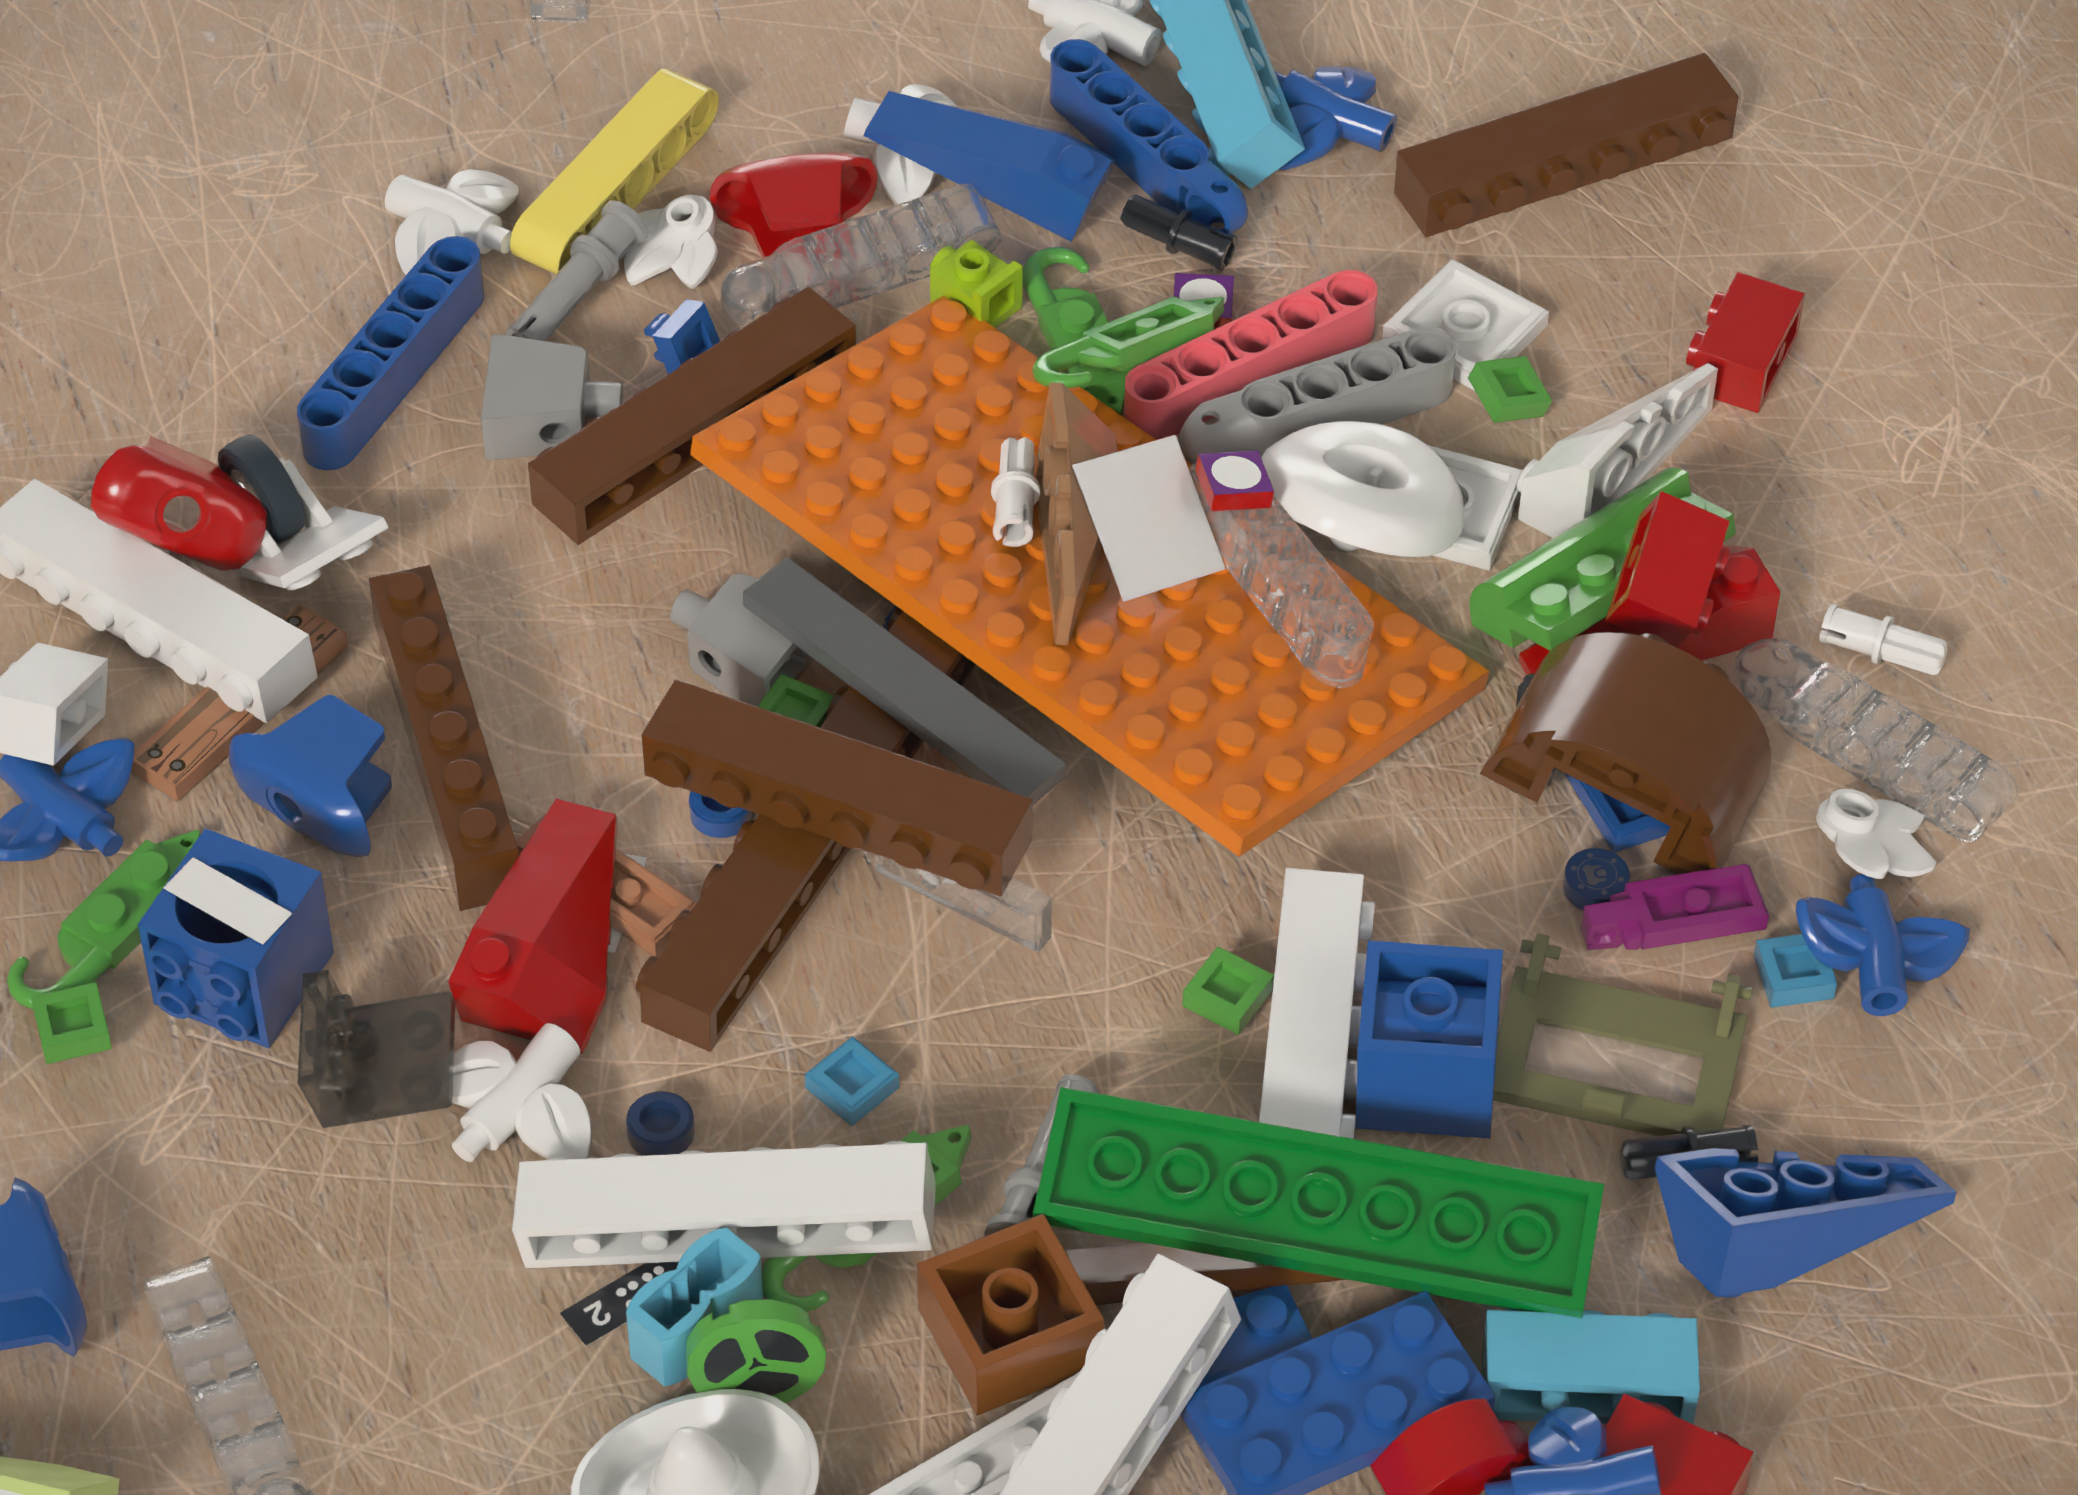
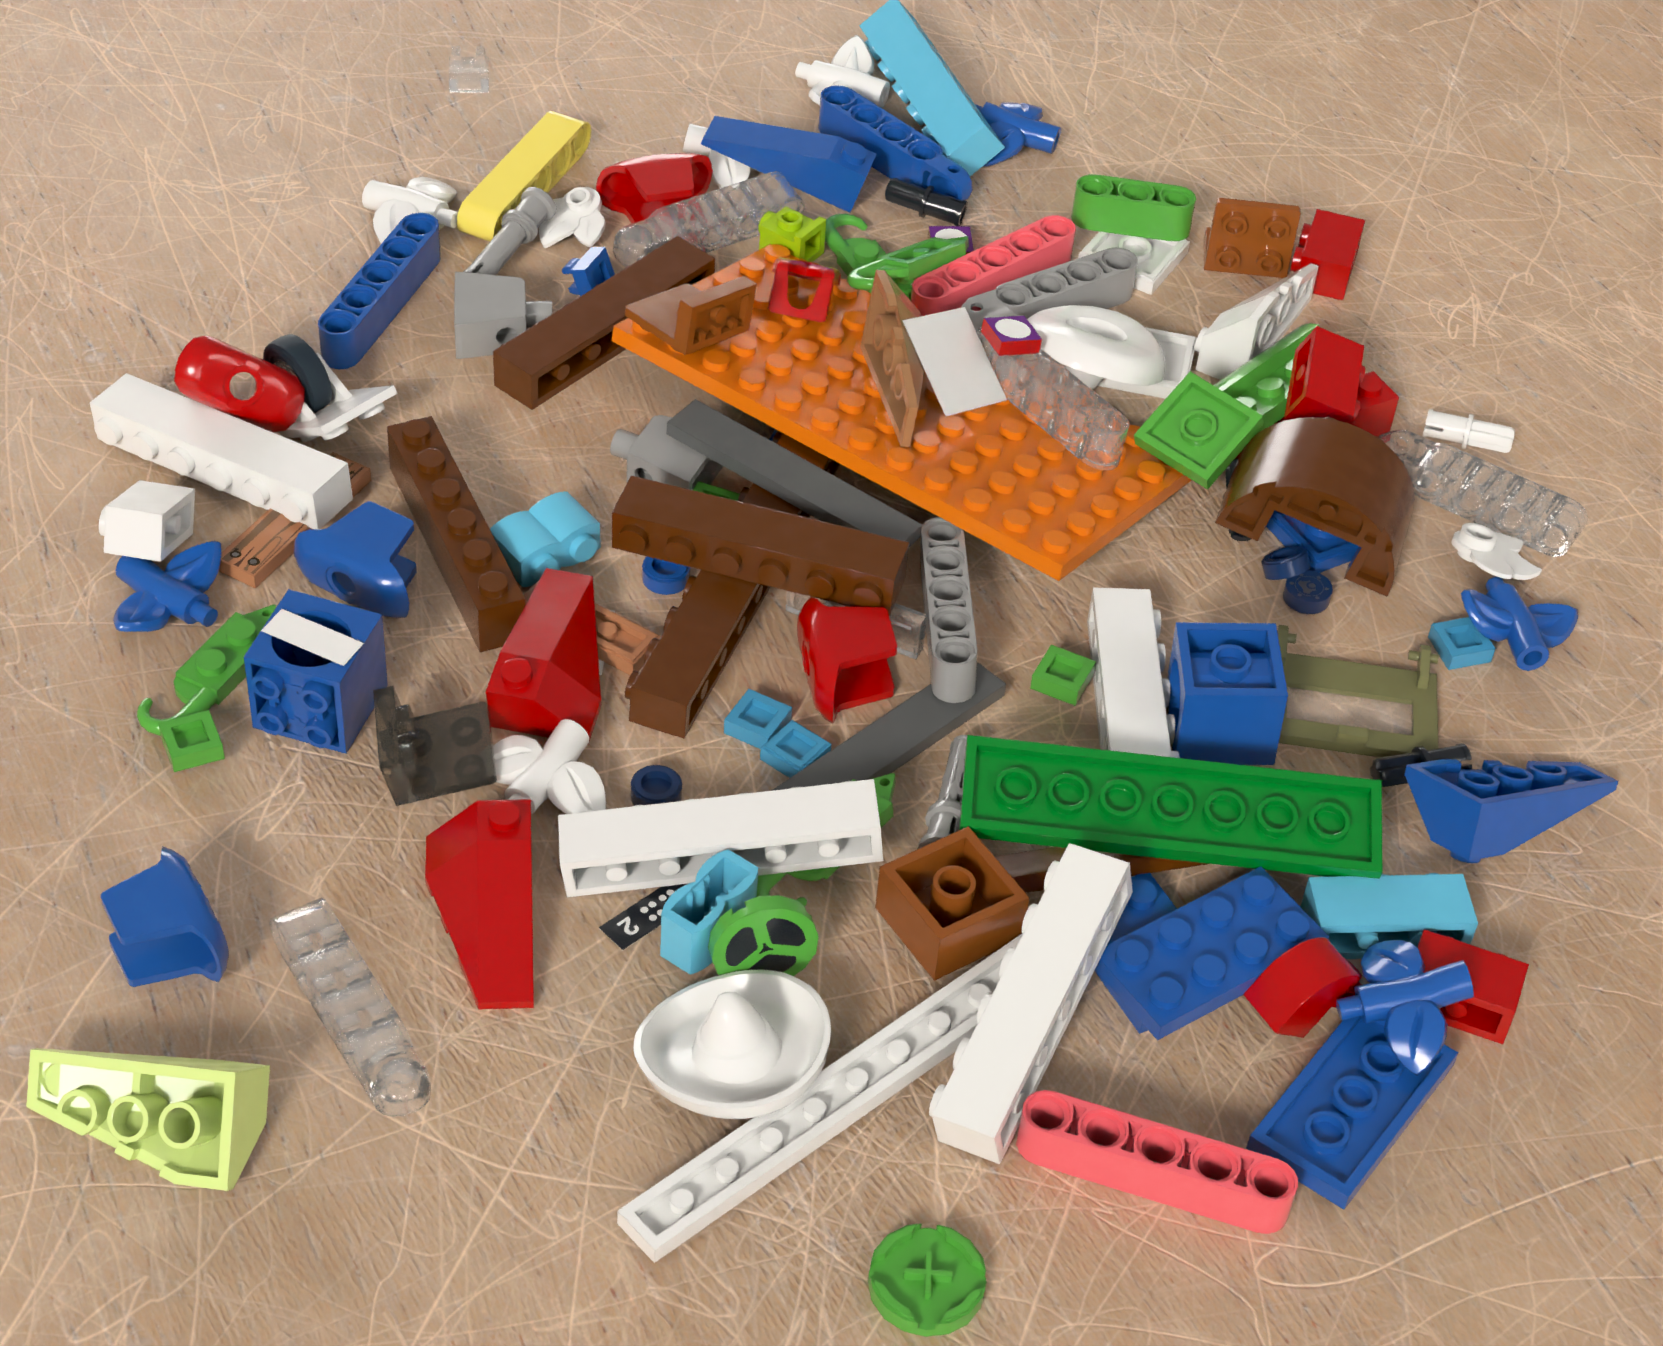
camera: 10 degrees left, 5 degrees down
white axle [991,437,1041,547] -> none
reddish brown brick [1394,53,1739,238] -> none
bright green plate [1468,356,1552,423] -> none
magenta hinge [1580,864,1770,950] -> none
none -> red wedge [425,799,534,1010]
none -> medium azure brick [490,491,601,587]
none -> dark orange bracket [624,276,757,355]
none -> dark azure tile [724,689,792,749]
none -> red piece [768,257,841,322]
none -> dark grey tile [771,662,1006,791]
none -> red piece [797,597,897,724]
none -> light grey beam [920,517,977,703]
none -> bright green beam [1071,174,1196,241]
none -> bright green tile [1134,371,1264,490]
none -> dark orange bracket [1204,198,1301,278]
none -> dark blue tile [1261,546,1311,580]

